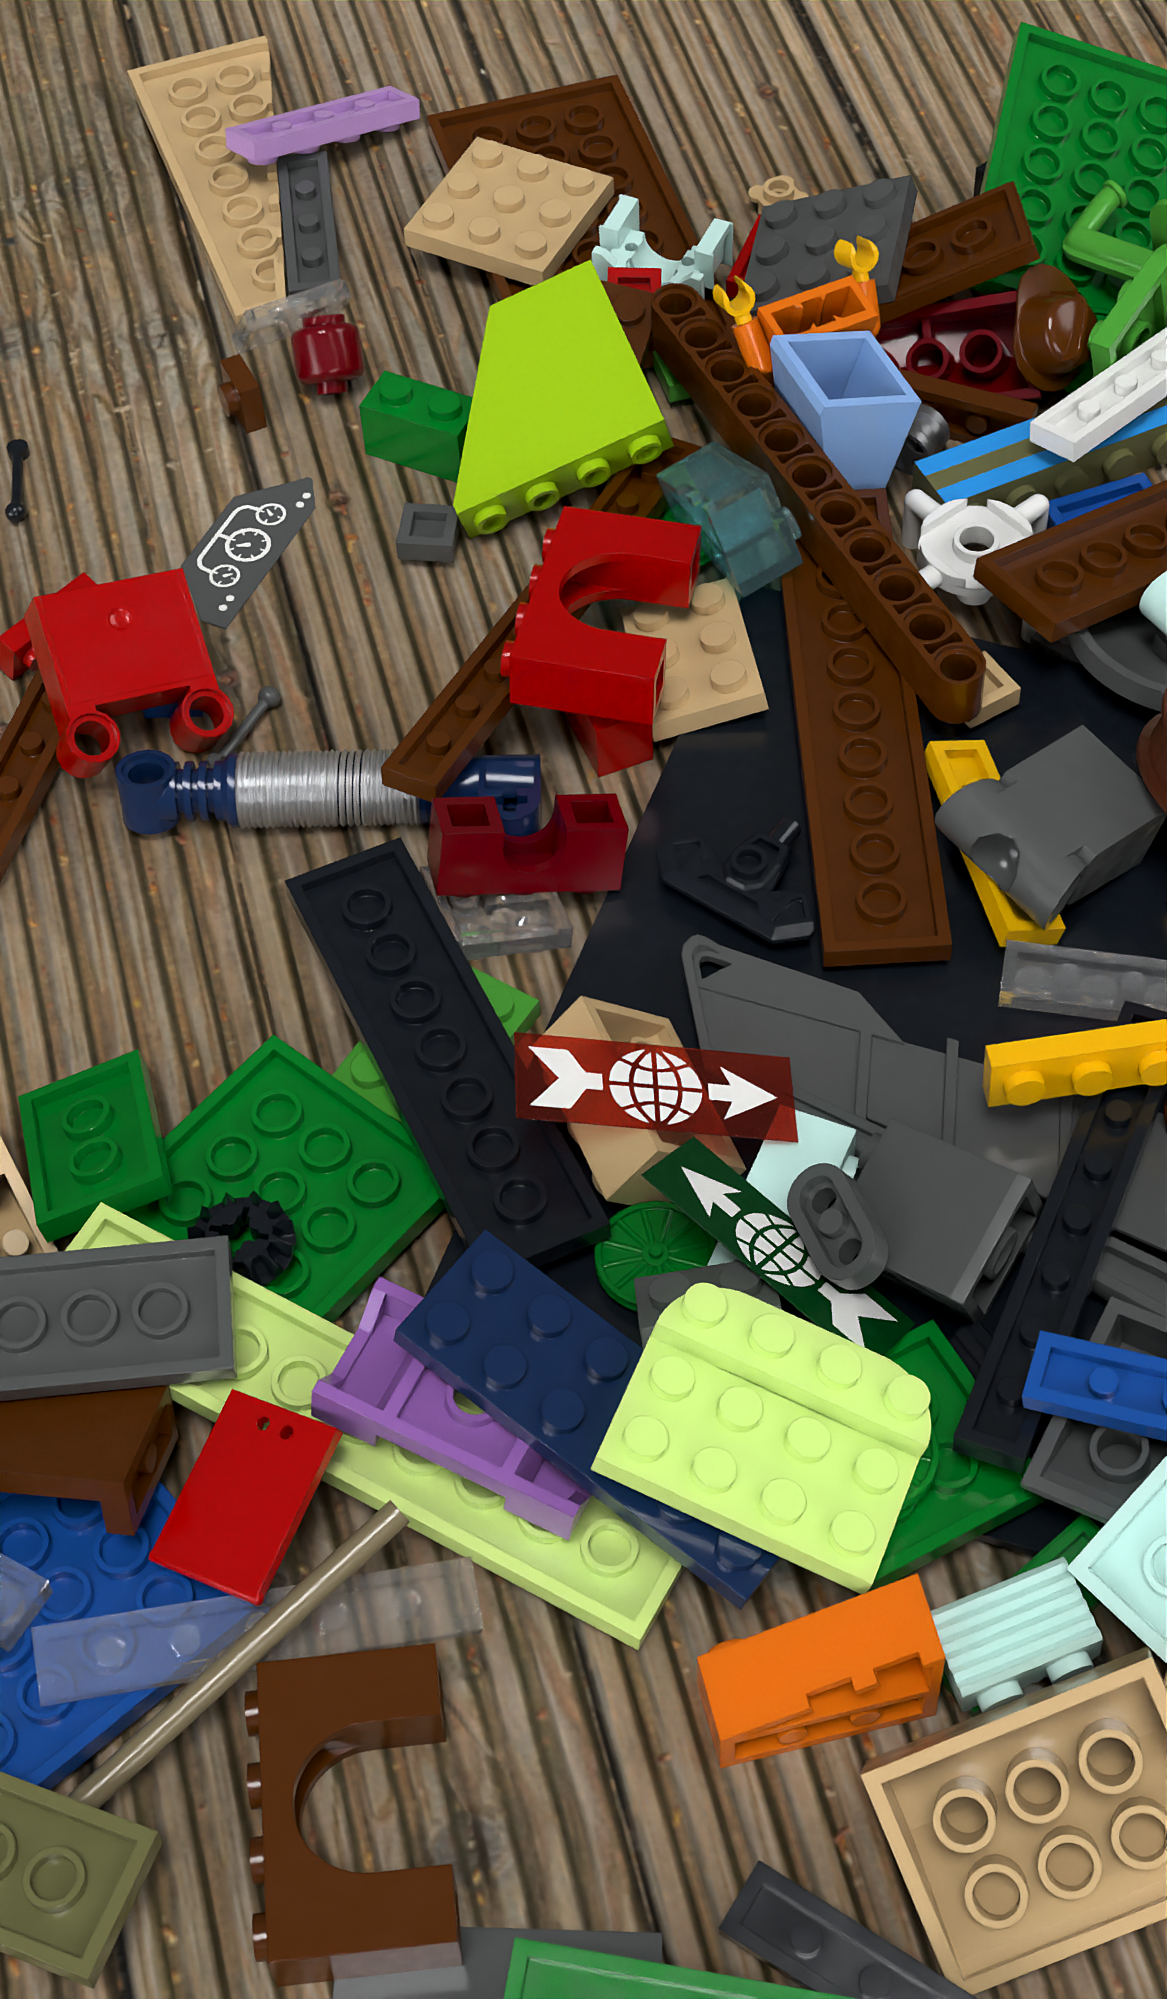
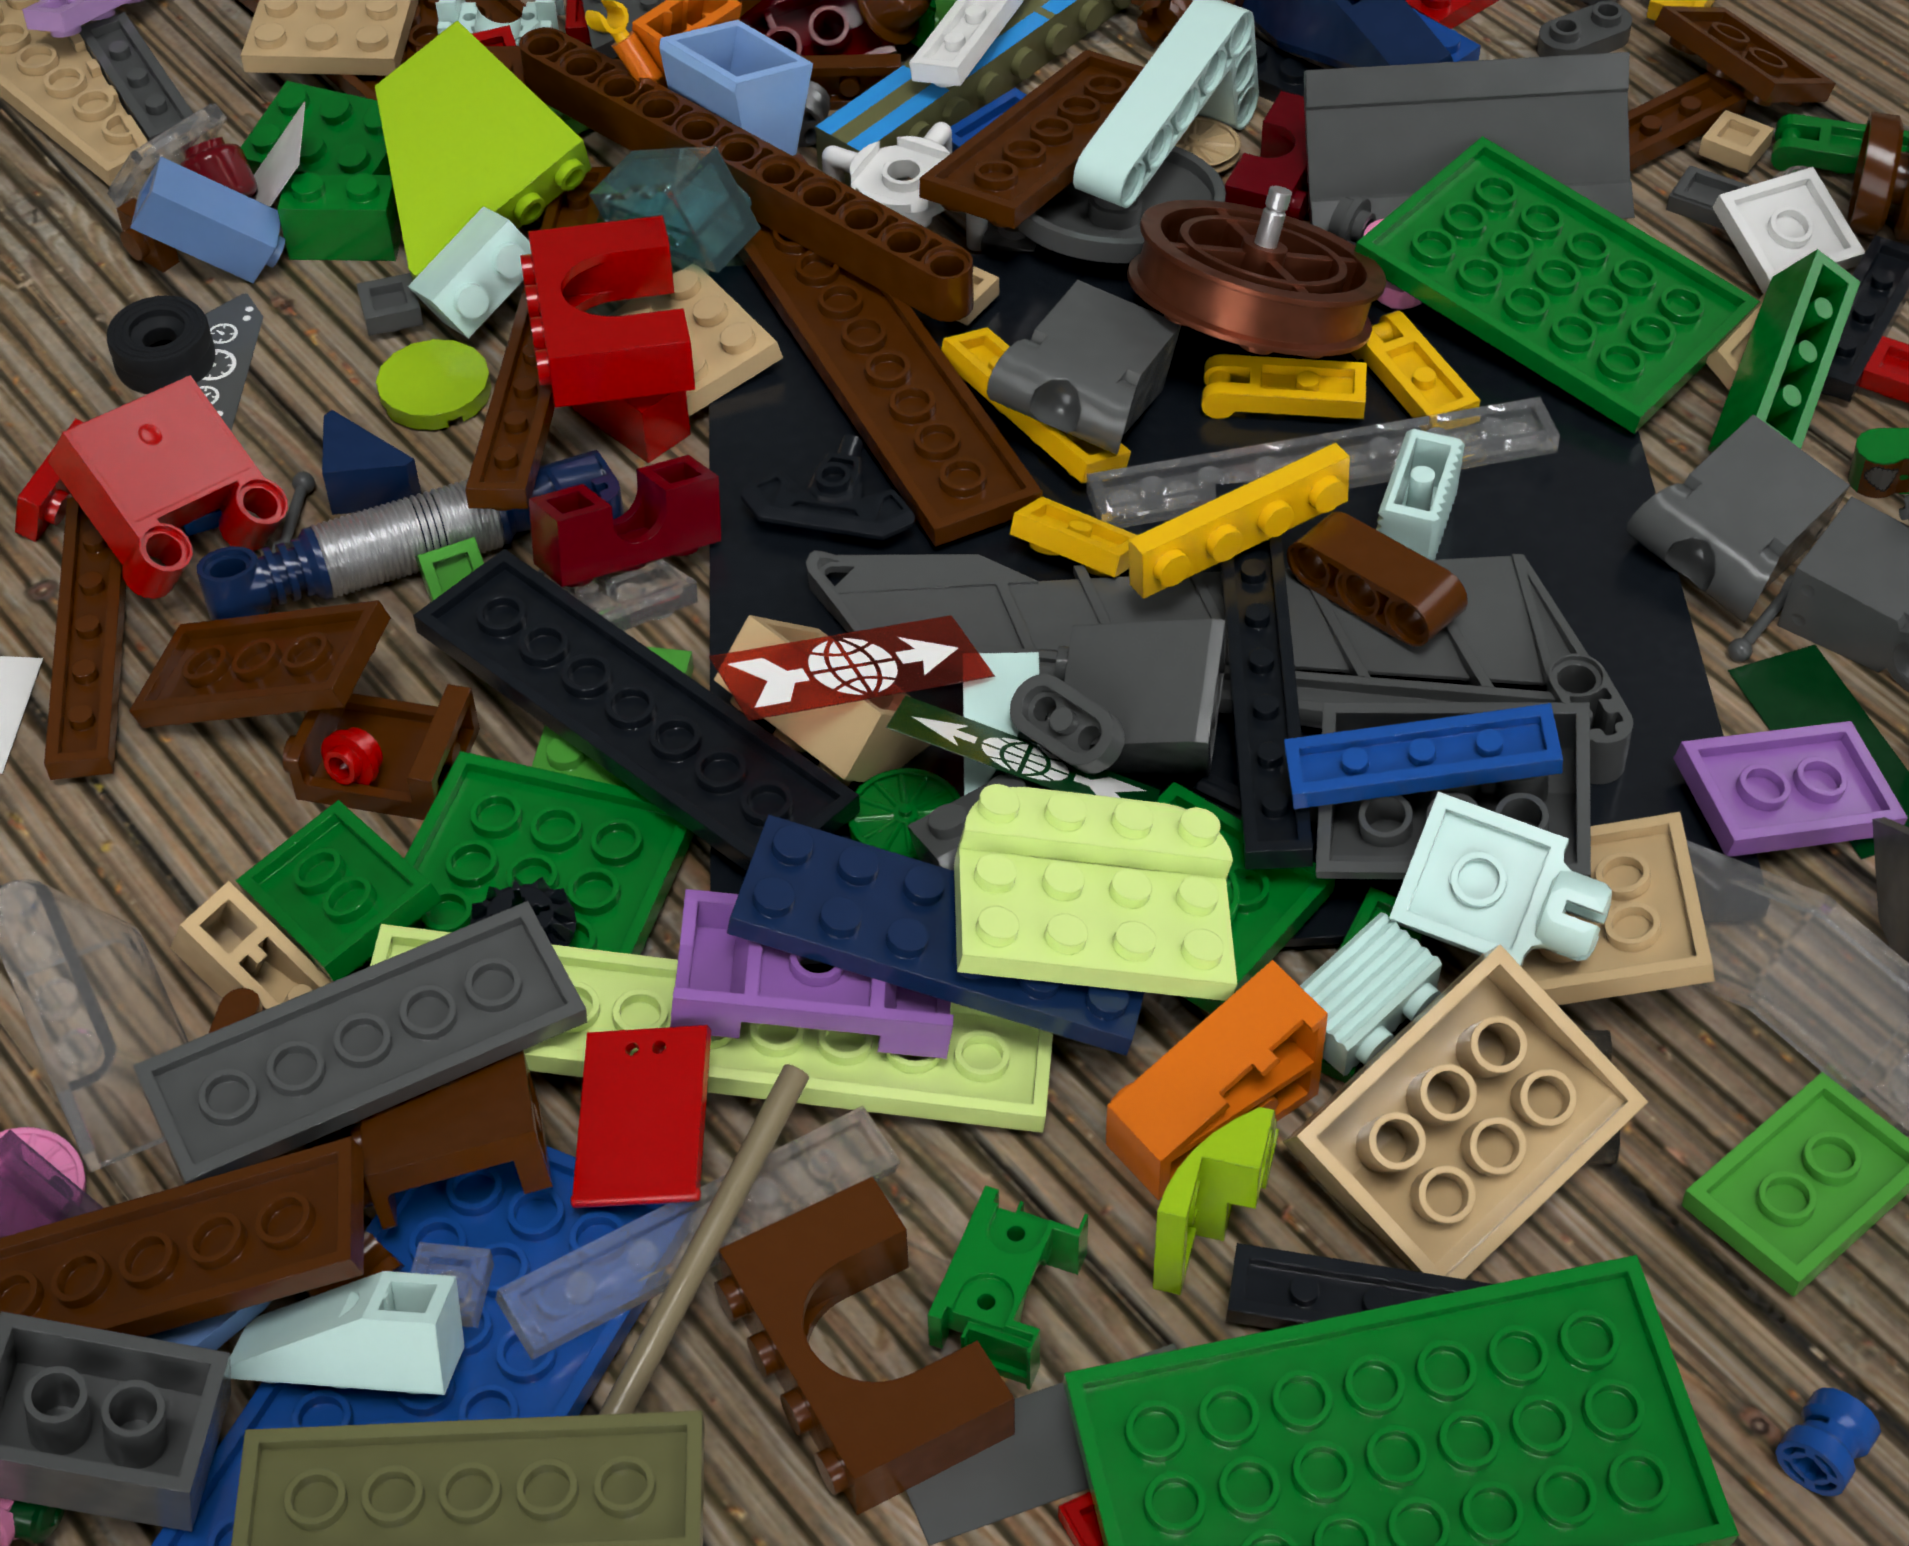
camera: 25 degrees left, 5 degrees down
none -> black tyre [107,295,215,394]
none -> reddish brown plate [129,600,391,728]
none -> medium blue brick [130,156,285,284]
none -> green plate [241,81,391,175]
none -> white sticker [251,101,305,207]
none -> reddish brown panel [282,684,480,820]
none -> red plate [321,727,383,785]
none -> dark blue slope [322,410,422,515]
none -> lime tile [376,339,492,430]
none -> light aqua brick [408,206,531,339]
none -> bright green plate [415,537,484,602]
none -> green piece [927,1185,1088,1390]
none -> yellow plate [1010,497,1137,578]
none -> lime slope [1153,1107,1279,1295]

